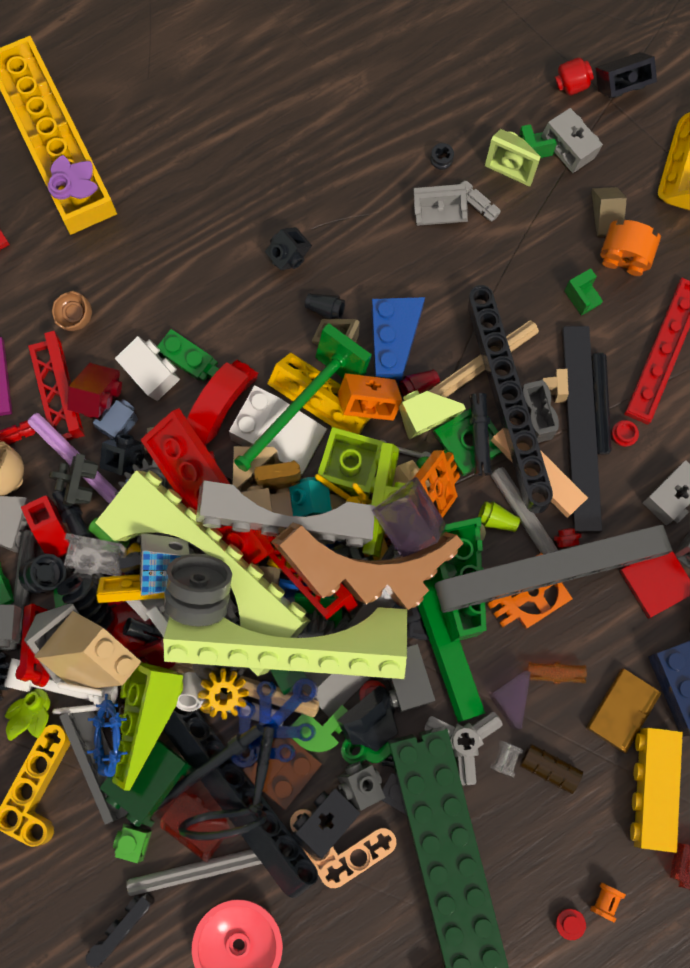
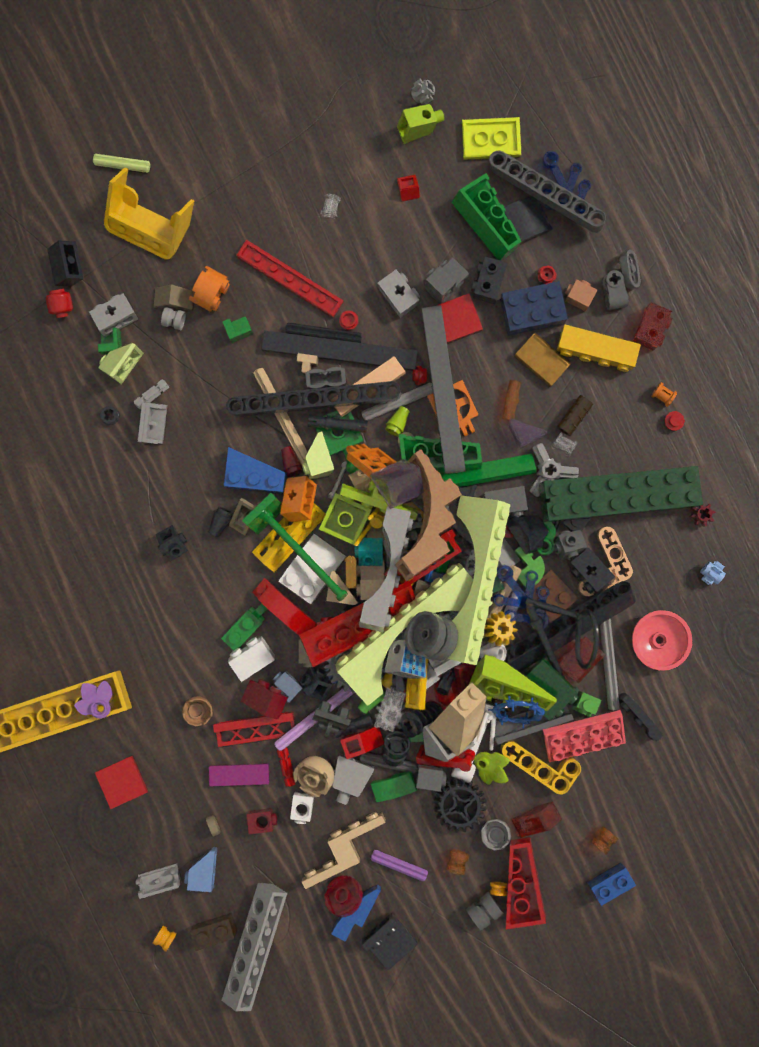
camera: 75 degrees left, 10 degrees up
none -> light grey wheel [161,307,186,331]
none -> coral tile [543,710,626,762]

